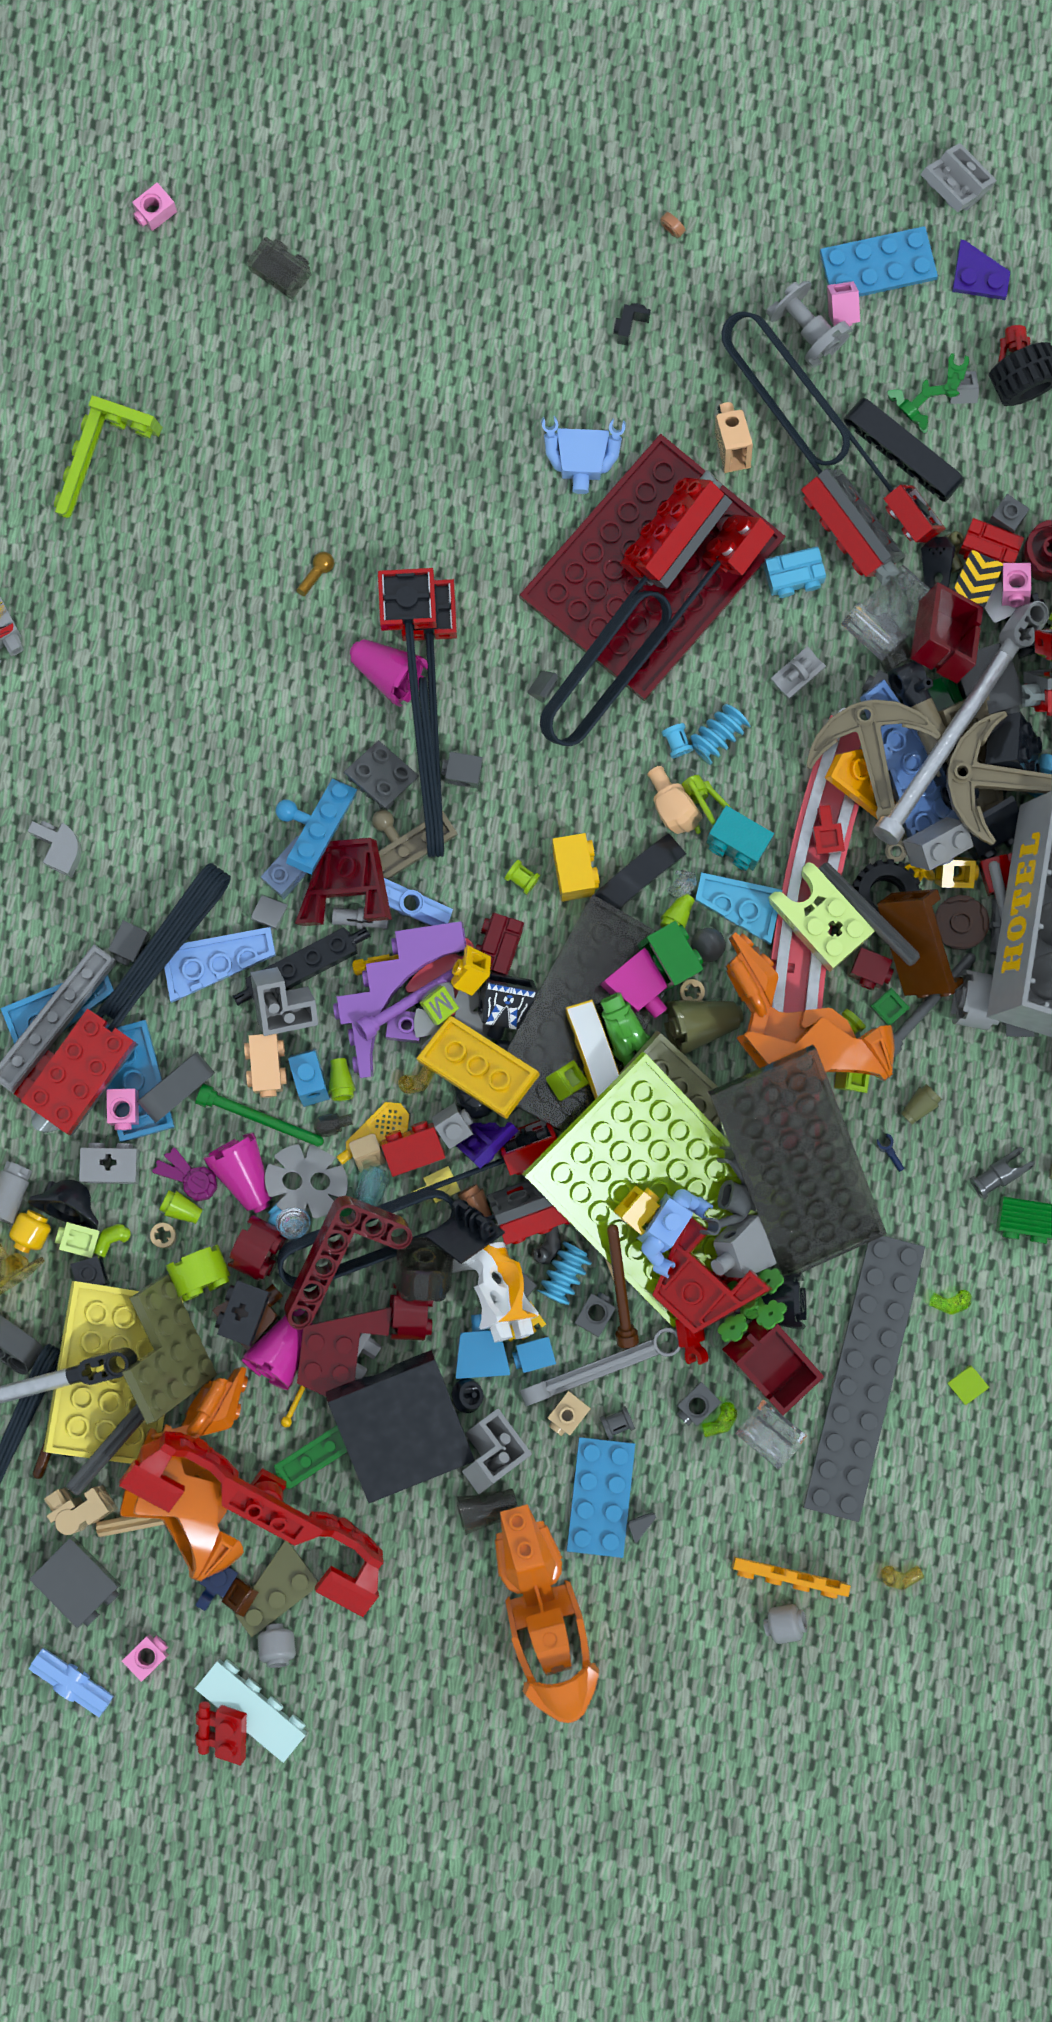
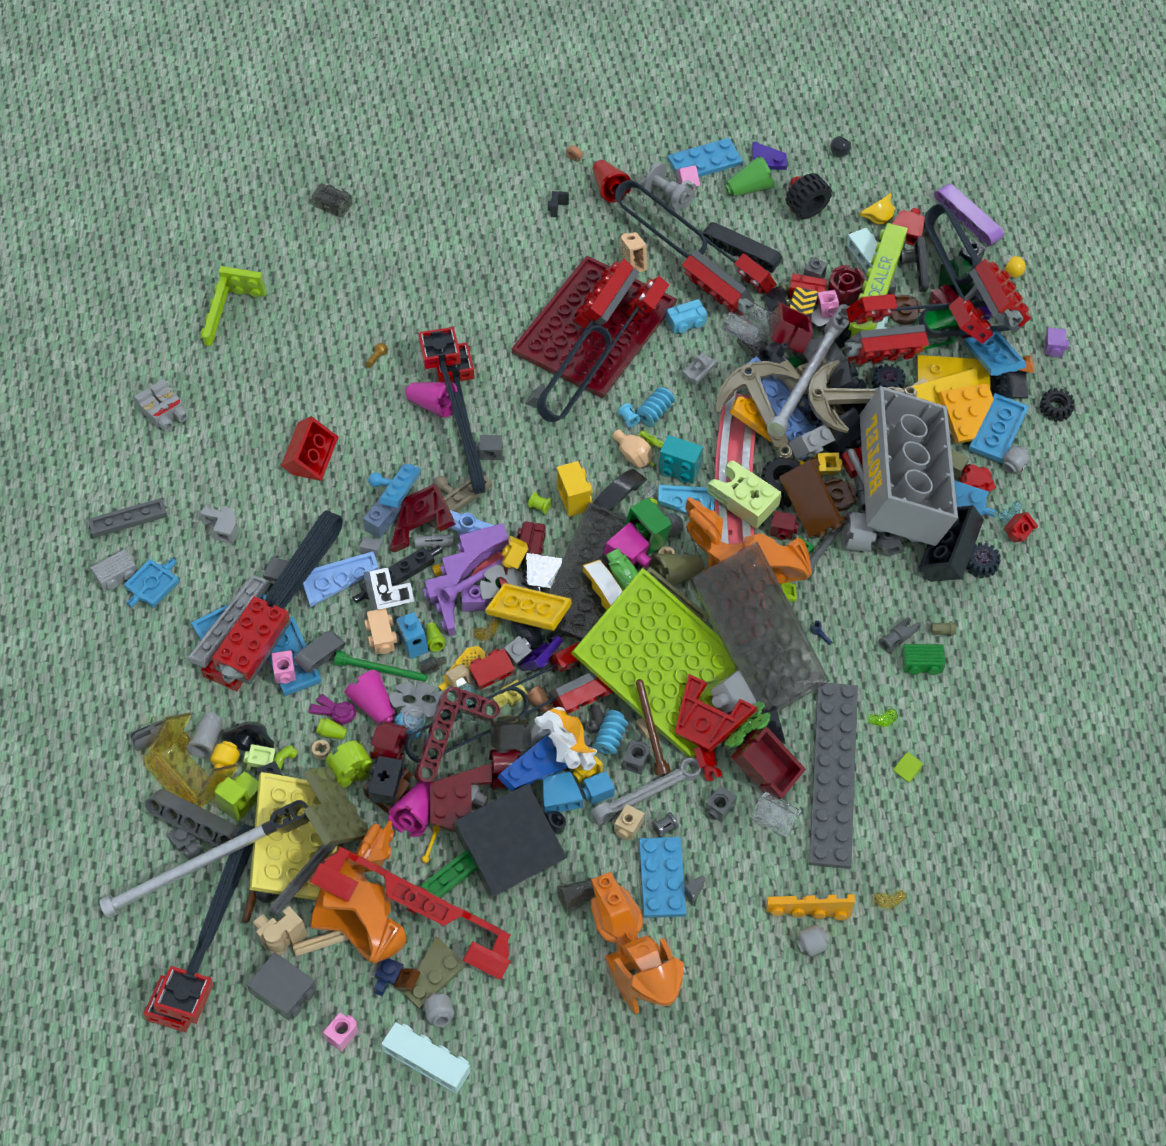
camera: 10 degrees left, 25 degrees down
light blue piece [29,1648,114,1717] -> none
light grey brick [79,1143,140,1184] -> none
bright pink brick [132,182,177,231] -> none
red plate [195,1702,247,1766] -> none
dark grey hinge [344,740,419,810] -> none
lime tile [419,986,459,1025] -> none
black hinge [426,1200,505,1264] -> none
light grey brick [462,1408,532,1494] -> none
light blue torso [541,416,626,494] -> none
lime slope [546,1060,589,1101] -> none
yellow brick [613,1186,660,1235] -> none
light blue torso [636,1189,713,1278] -> none
dark grey piece [700,1146,767,1235] -> none
clear neon green arm [701,1402,738,1437] -> none
red plate [812,805,845,855] -> none
dark grey axle [819,862,920,966] -> none
green piece [887,353,969,433] -> none
olive cone [901,1084,942,1125] -> none
light grey brick [920,143,997,212] -> none
light grey slope [950,371,979,404] -> none
none -> lime brick [214,771,259,822]
none -> red slope [281,416,339,481]
none -> blue wing [497,733,568,792]
none -> red cone [592,160,631,203]
none -> bright green cone [725,156,775,196]

